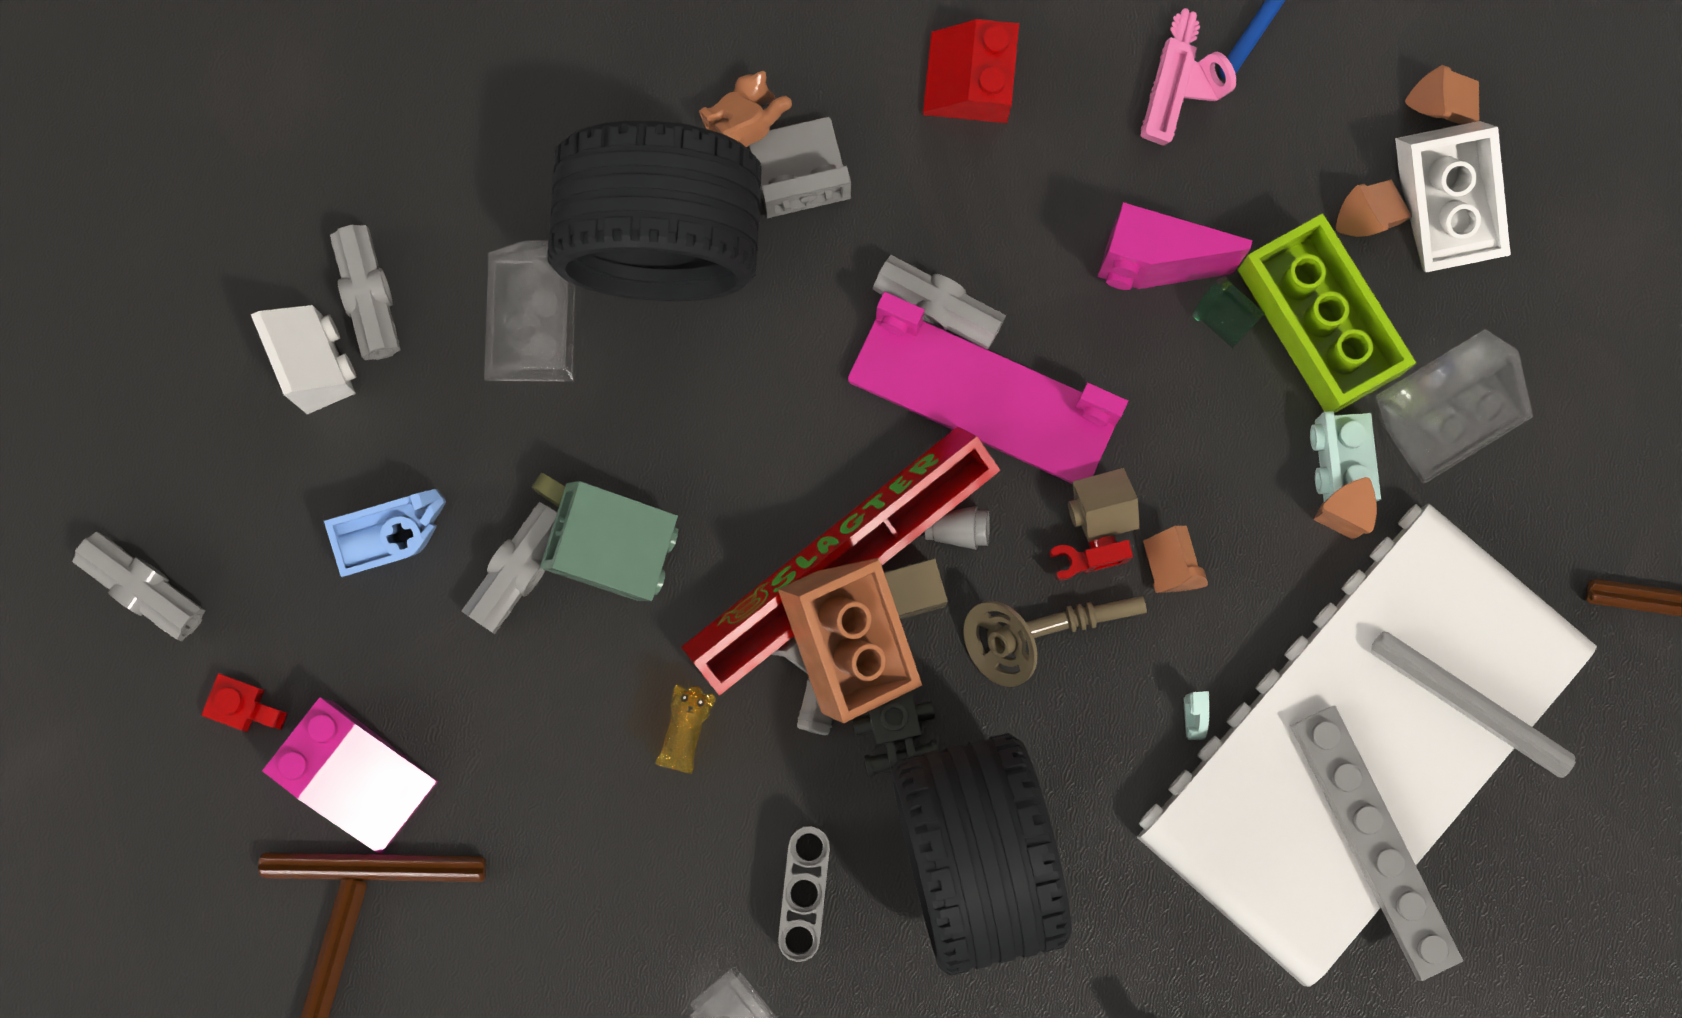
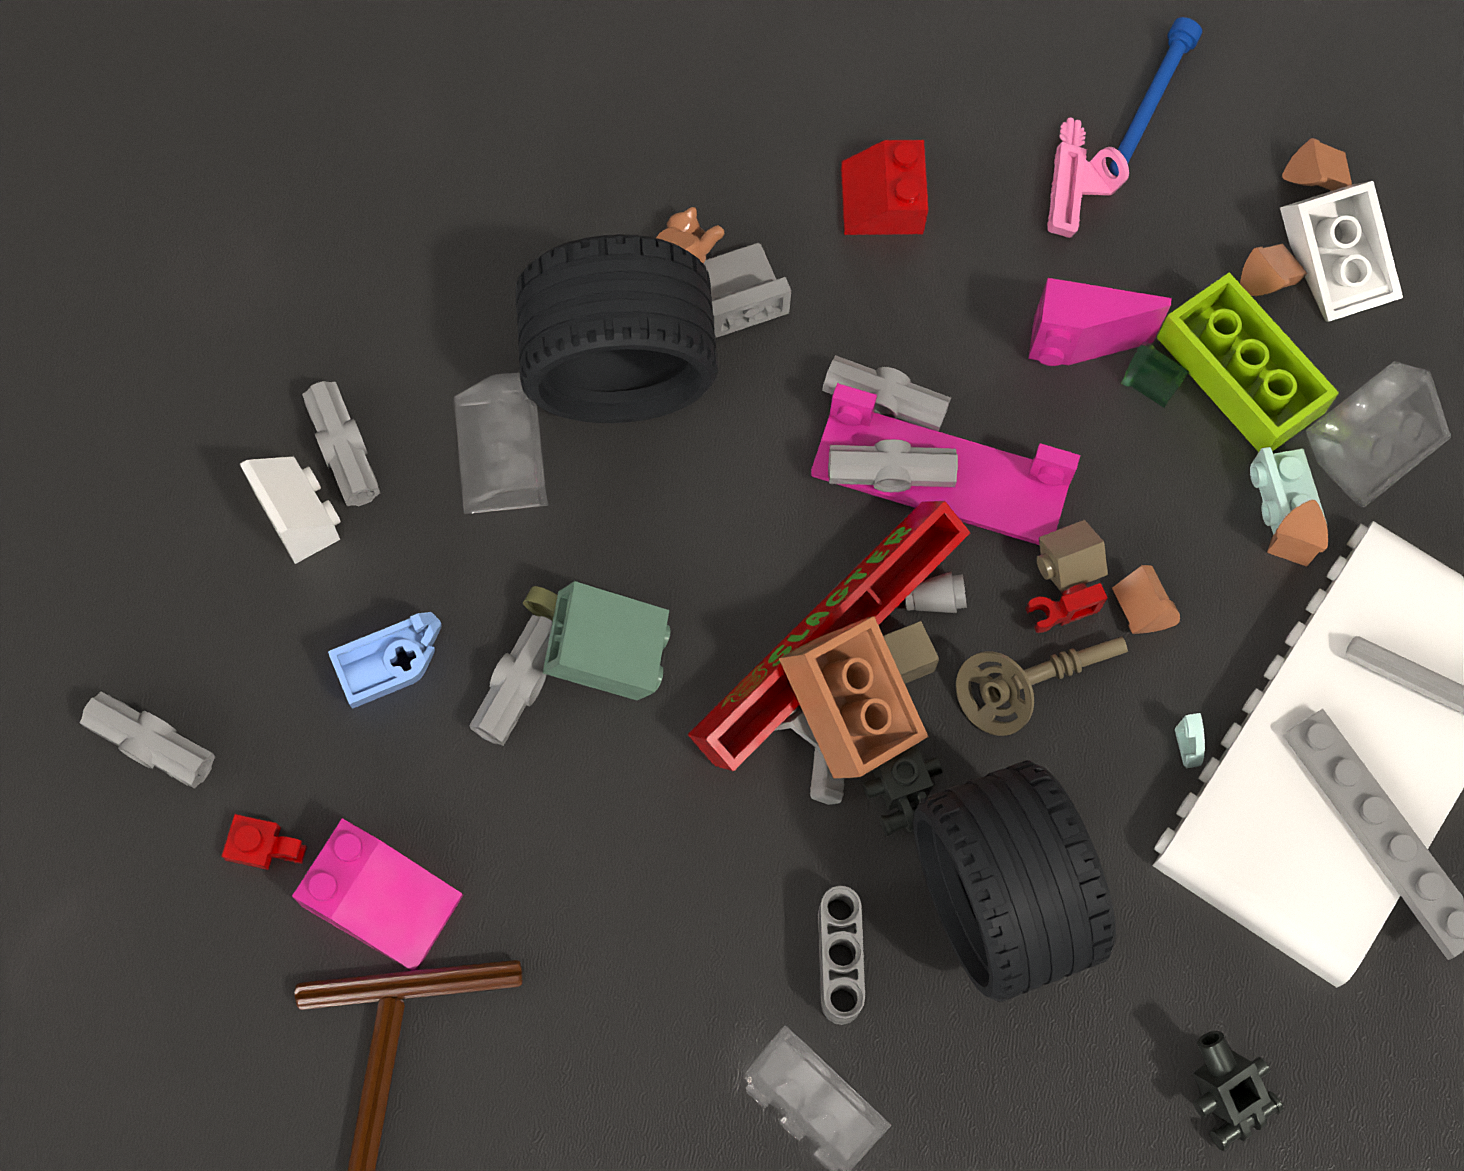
camera: 10 degrees left, 10 degrees down
clear yellow animal [655,685,715,774] -> none
none -> light grey piece [828,439,958,493]

